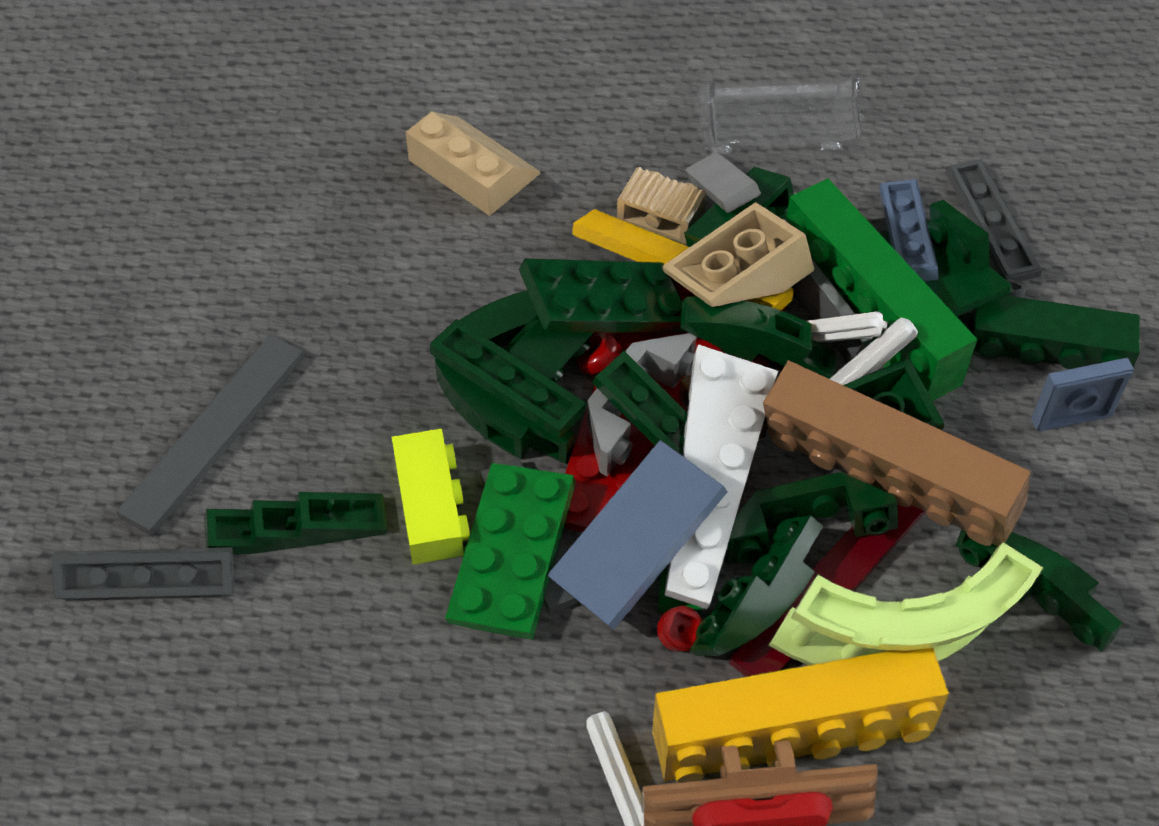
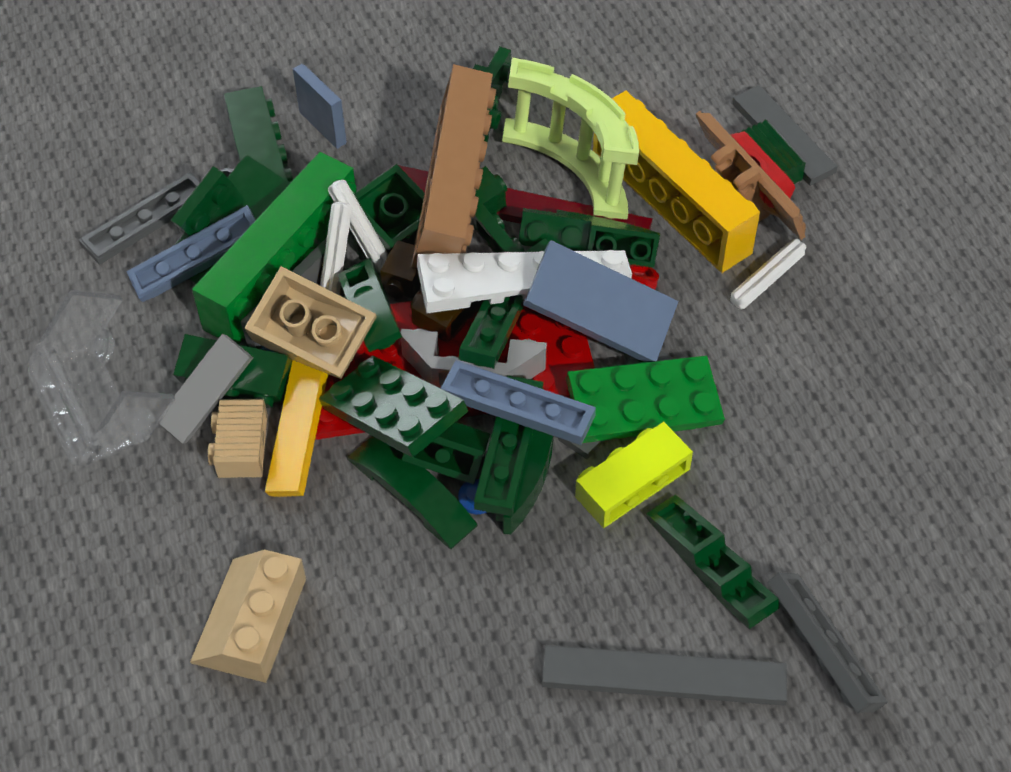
camera: 115 degrees left, 0 degrees up
none -> sand blue plate [441,360,596,445]

